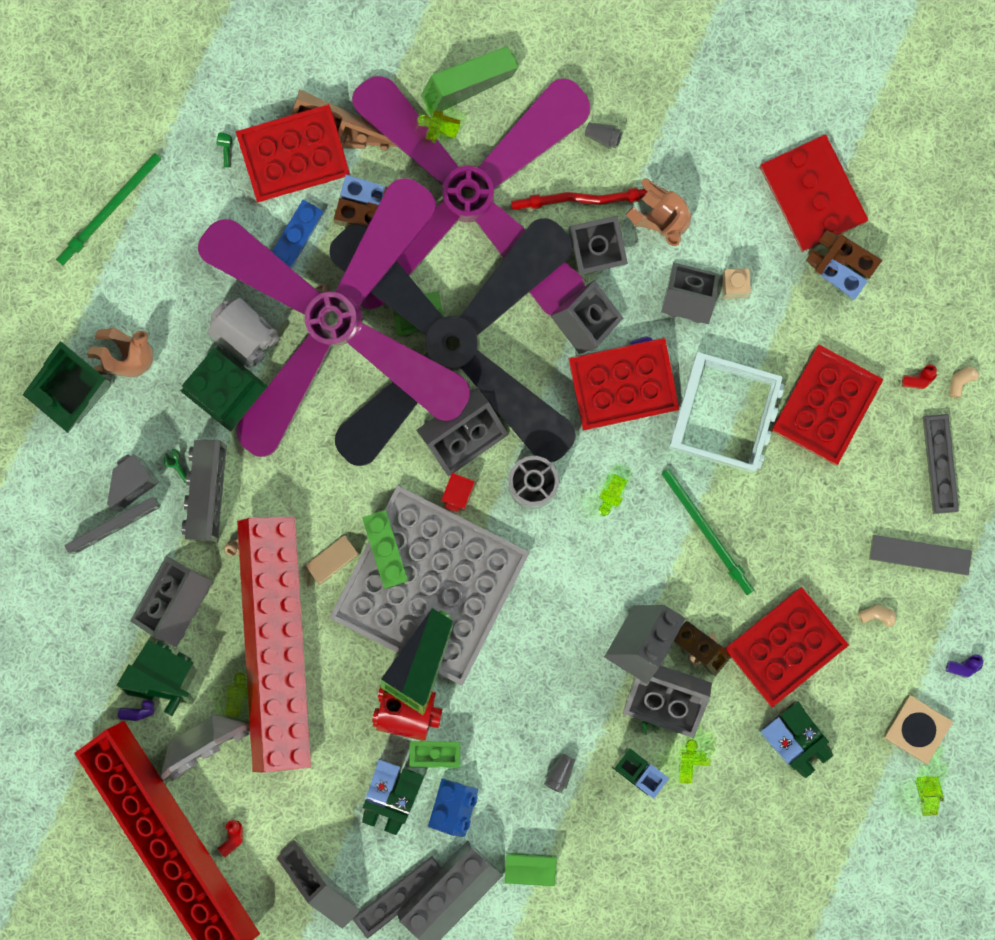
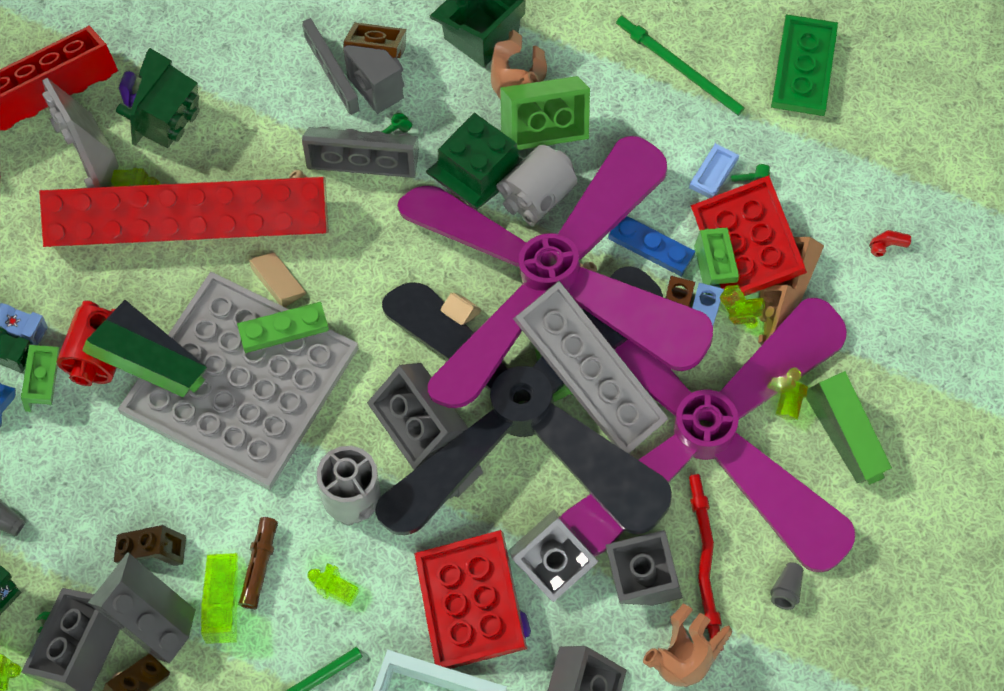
camera: 90 degrees right, 20 degrees down
dark grey slope [130,556,213,648] -> none
red brick [441,473,475,513] -> none
none -> dark brown bracket [114,525,186,566]
none -> clear neon green slope [201,553,238,644]
none -> reddish brown pin [238,517,279,610]
none -> reddish brown plate [343,22,407,59]
none -> tan slope [441,293,482,325]
none -> bright green brick [500,76,590,150]
none -> light grey plate [513,281,669,454]
none -> light blue tile [689,143,739,198]
none -> bright green panel [694,228,739,295]
none -> clear neon green piece [719,285,765,329]
none -> green plate [771,14,838,116]
none -> red arm [869,230,911,257]

